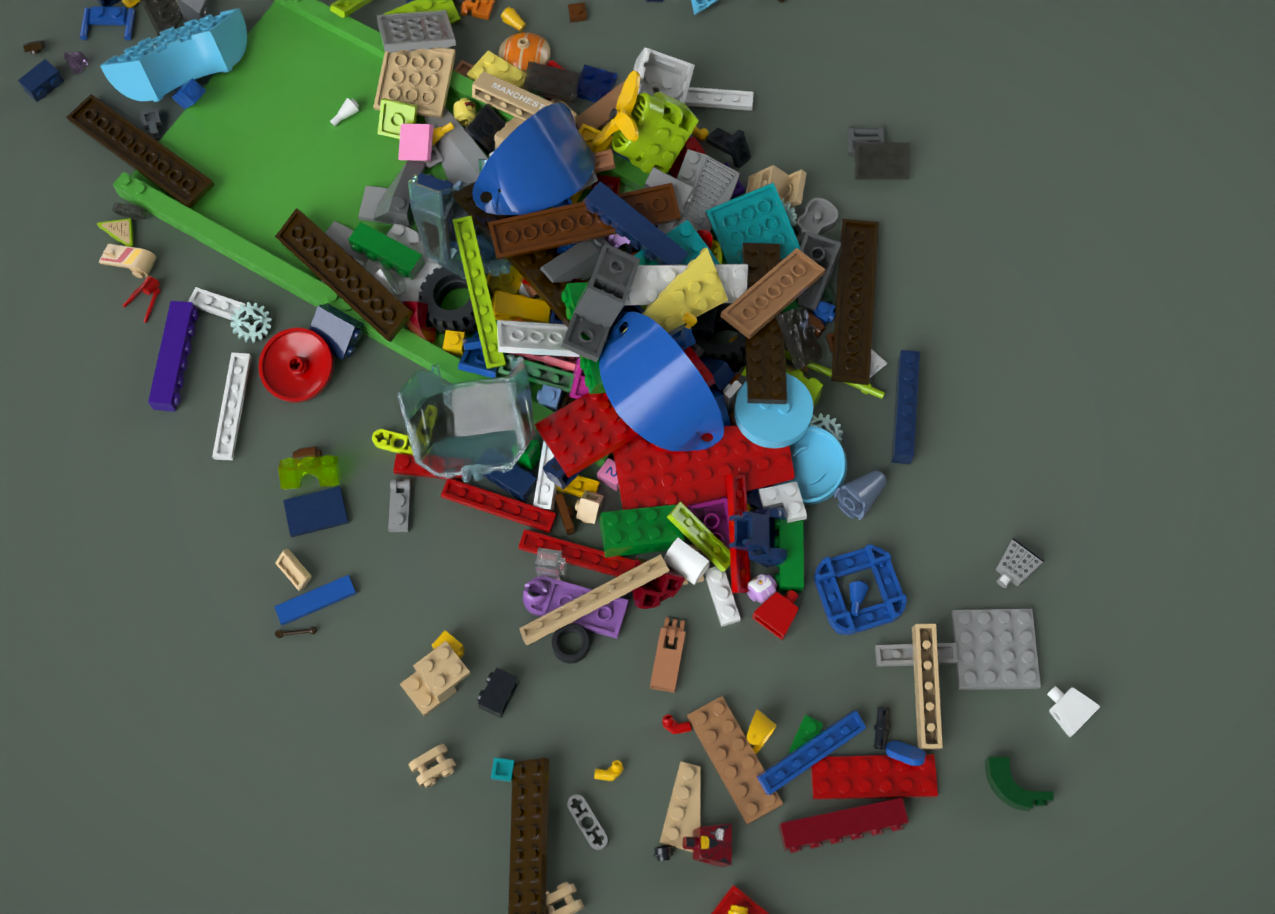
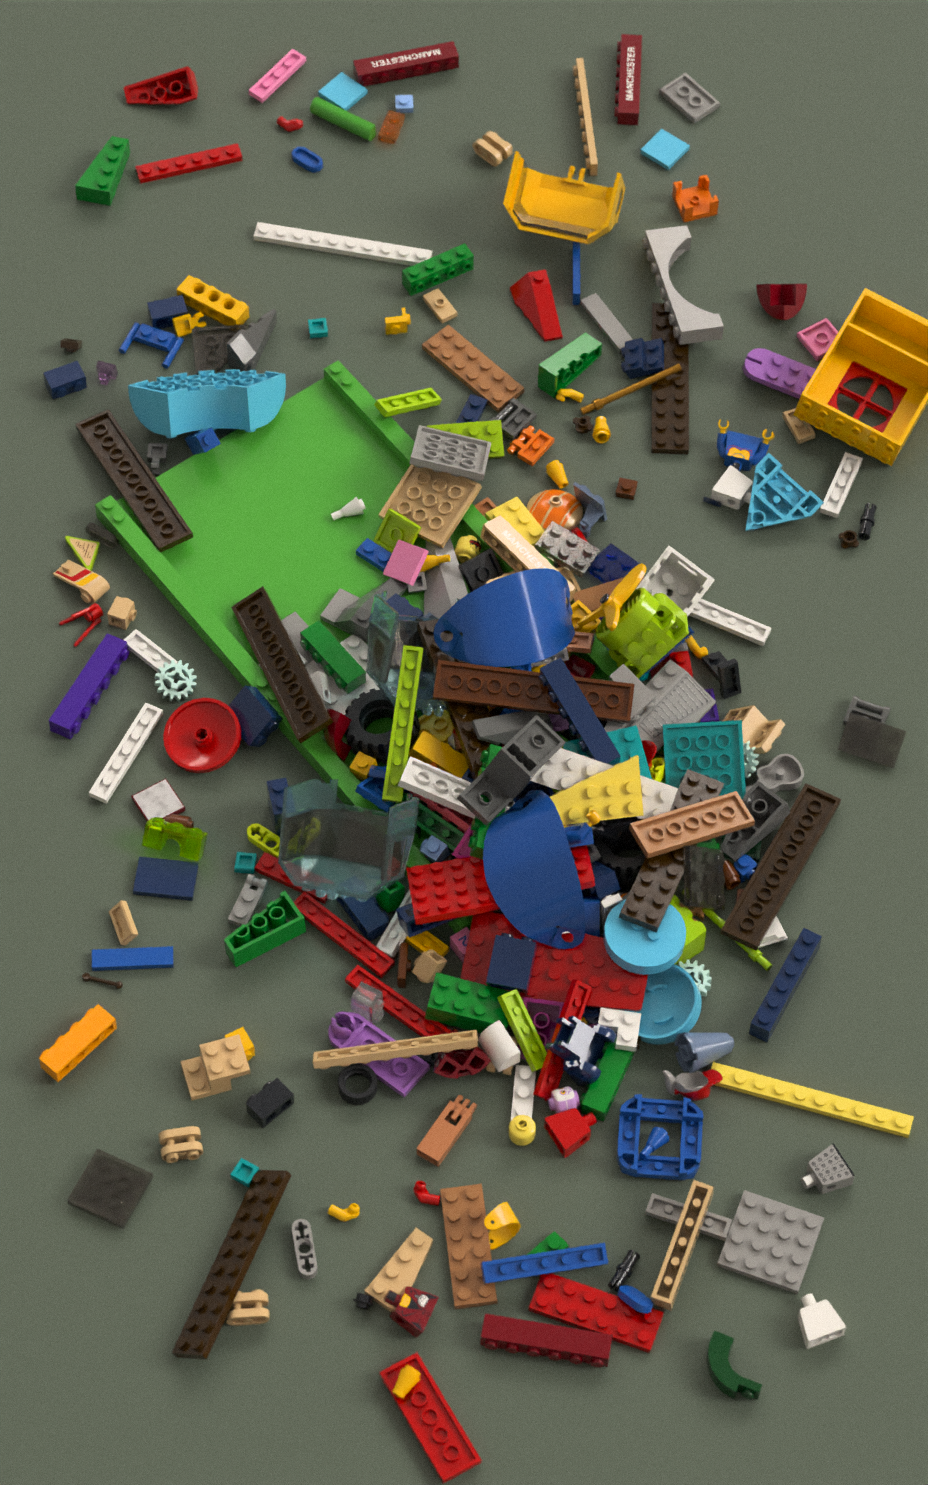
camera: 20 degrees right, 10 degrees down
none -> light orange brick [39,1004,117,1082]
none -> clear smoke plate [67,1149,153,1229]
none -> tan brick [107,596,137,630]
none -> flat silver tile [131,778,186,828]
none -> green wedge [224,890,306,967]
none -> teal tile [234,852,257,874]
none -> dark blue brick [267,778,295,838]
none -> blue plate [356,538,392,572]
none -> dark blue brick [486,933,537,994]
none -> light yellow head [508,1115,536,1146]
none -> sand blue plate [573,482,607,537]
none -> hair [663,1070,723,1101]
none -> light yellow plate [711,1062,914,1138]

